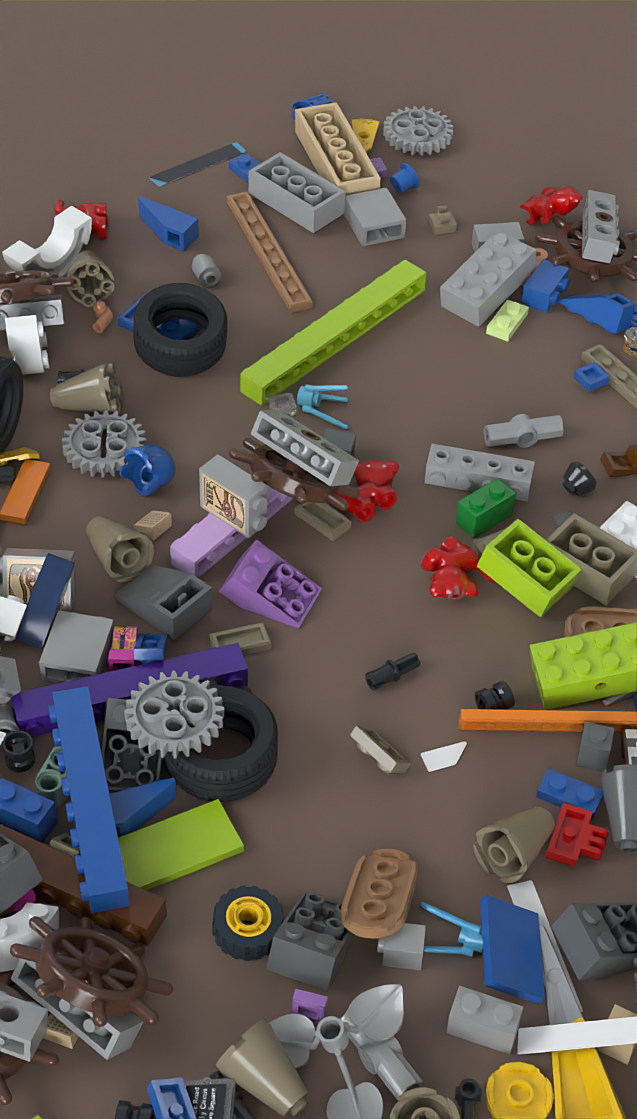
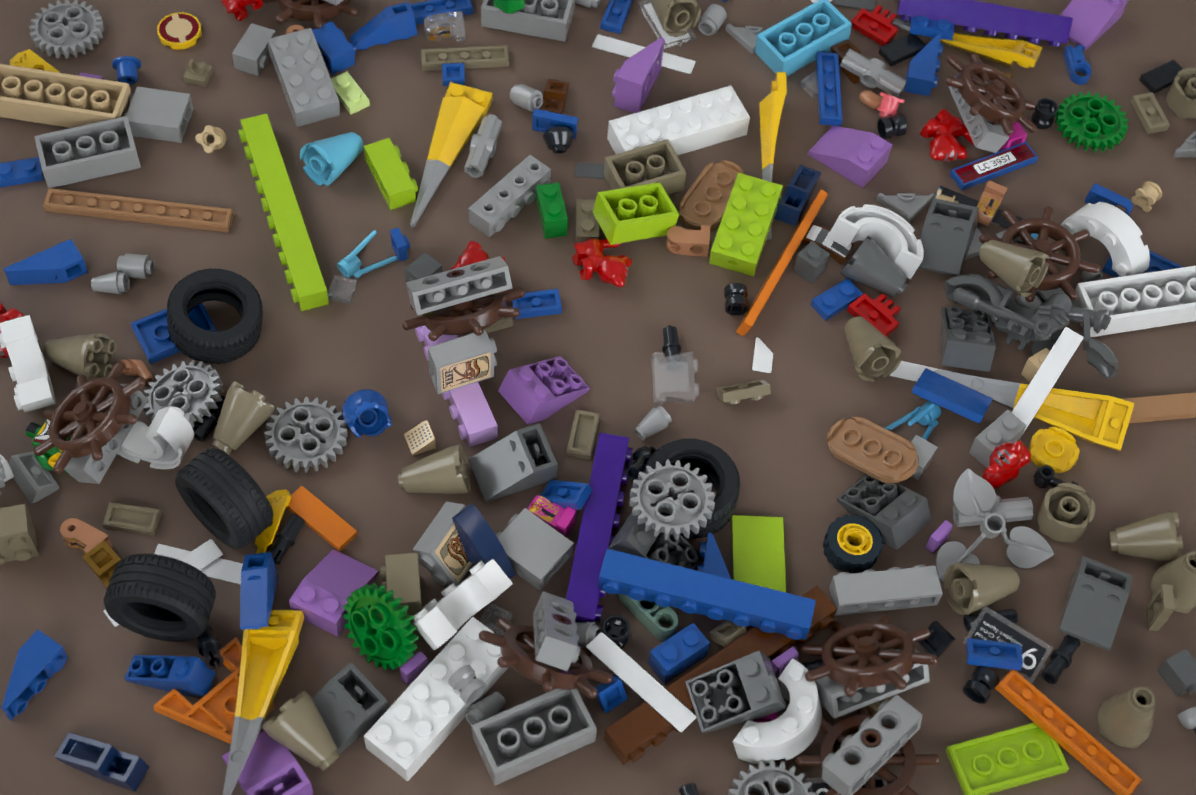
camera: 65 degrees left, 10 degrees up
none -> light grey cone [91,271,130,295]
none -> light grey gear [143,360,224,428]
none -> tile [157,12,202,50]
none -> tan brick [196,125,226,153]
none -> medium azure cone [300,132,363,186]
none -> lime brick [364,138,418,210]
none -> blue plate [390,227,410,262]
none -> yellow plate [410,82,493,228]
none -> light grey brick [510,84,543,112]
none -> blue plate [511,289,562,319]
none -> blue plate [532,109,578,139]
none -> light grey cone [634,406,672,440]
none -> clear hips [651,351,699,405]
none -> nougat leg [665,225,710,257]
none -> medium lavender tile [771,647,799,678]
none -> light grey brick [829,564,943,616]
none -> black plate [918,620,956,658]
none -> red animal [982,440,1032,489]

